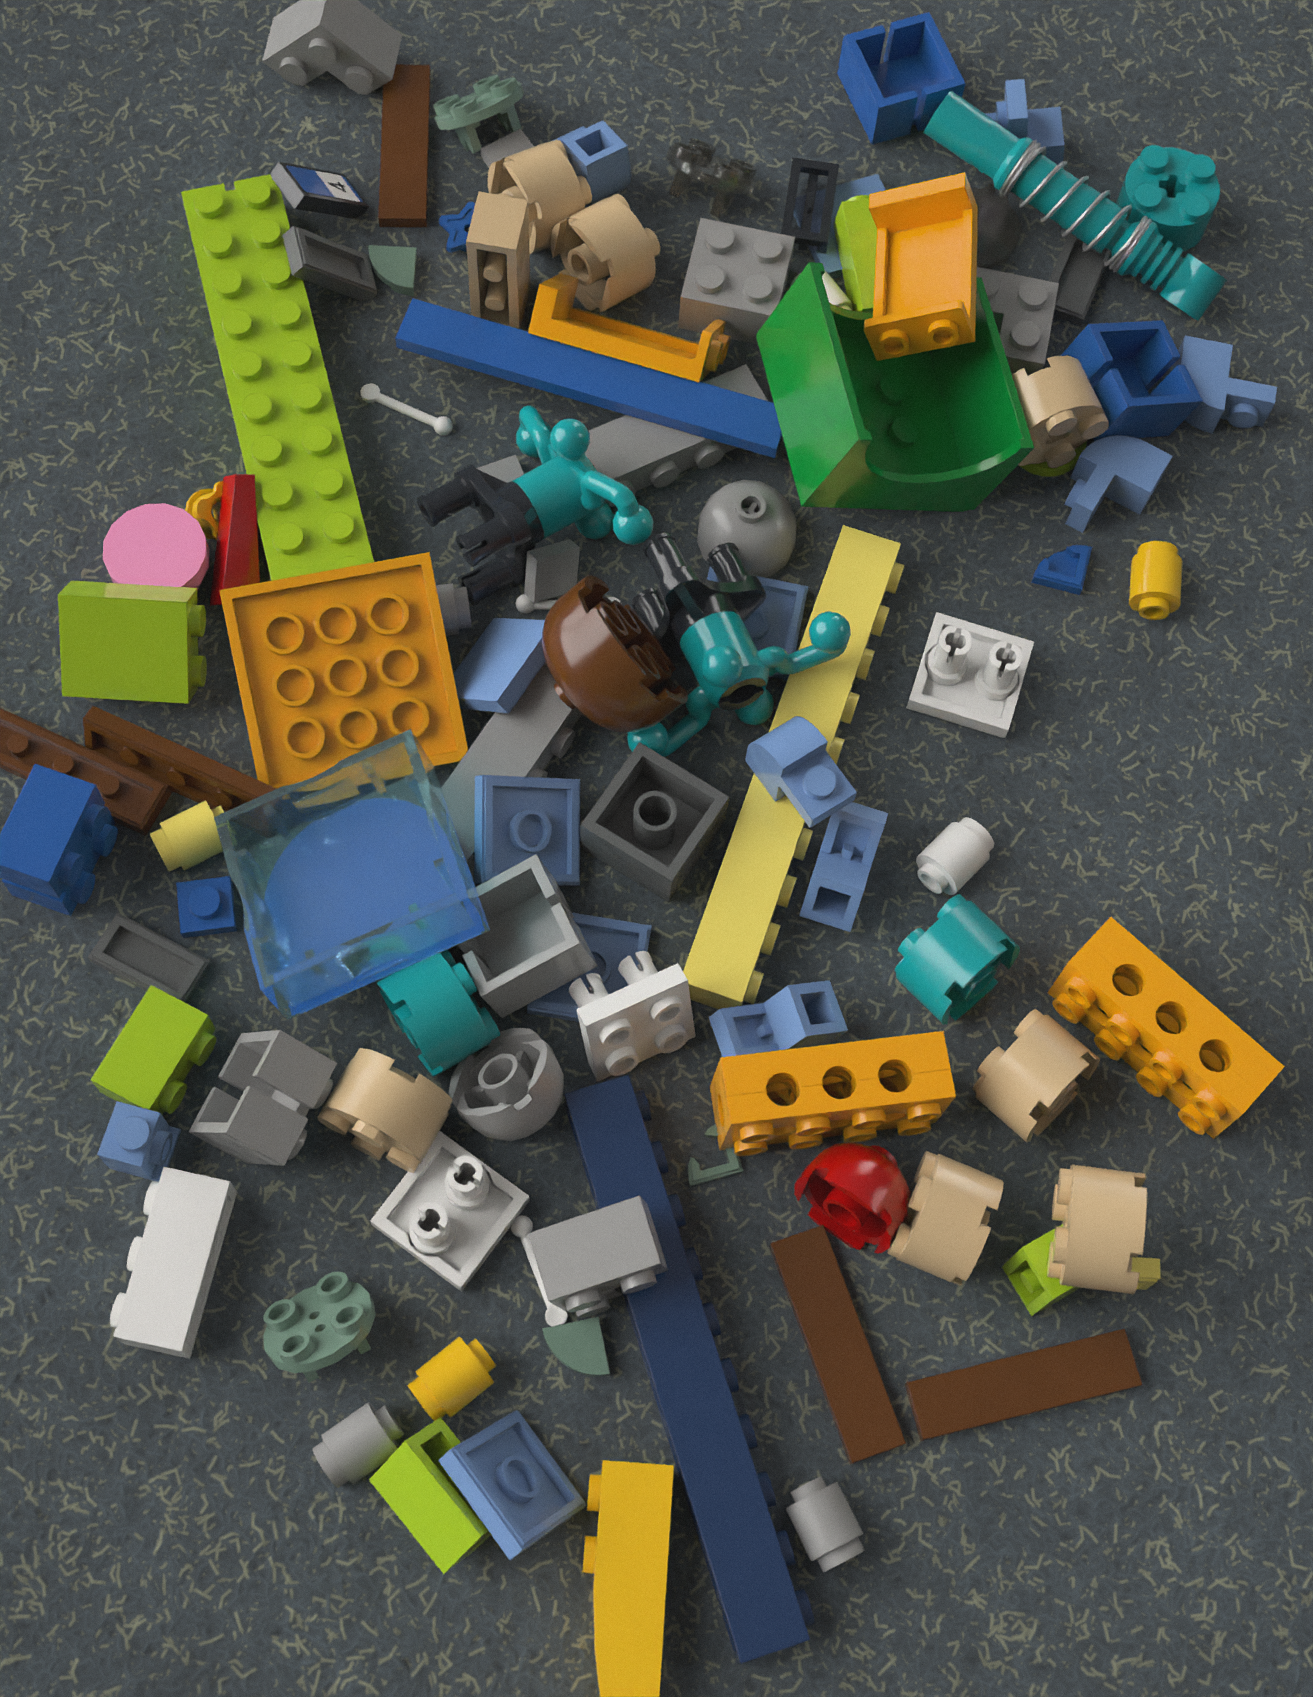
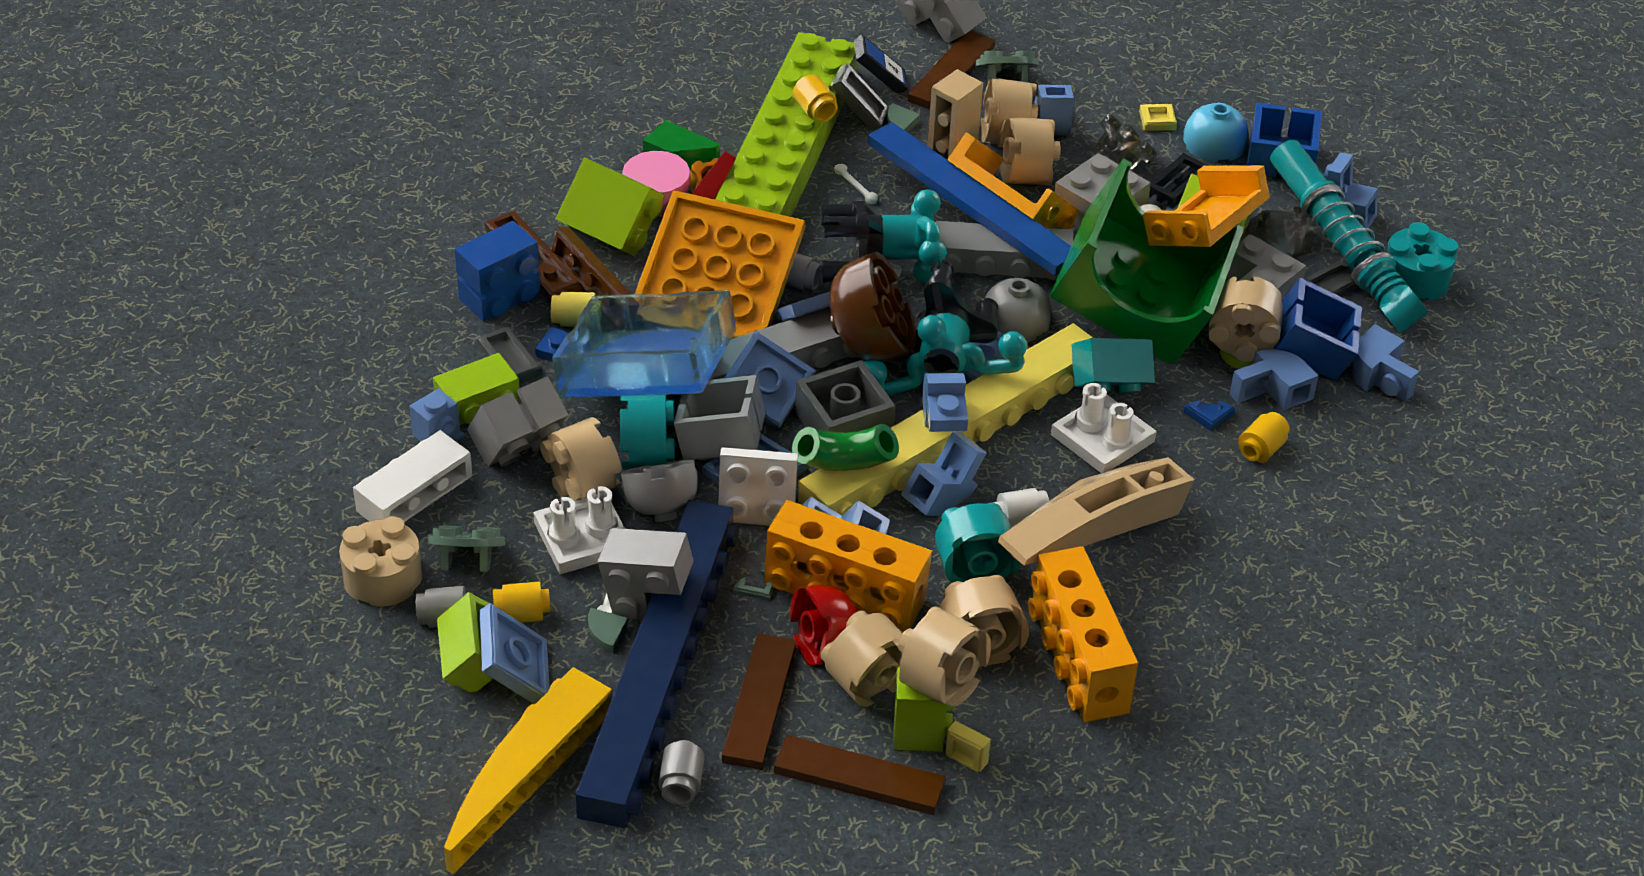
camera: 35 degrees right, 25 degrees down
none -> tan brick [339,516,422,607]
none -> green slope [643,120,720,171]
none -> green cylinder [792,424,899,471]
none -> yellow brick [793,75,838,122]
none -> tan wedge [998,457,1195,566]
none -> teal brick [1071,338,1155,394]
none -> light yellow tile [1139,104,1177,131]
none -> medium azure cylinder [1183,103,1249,162]

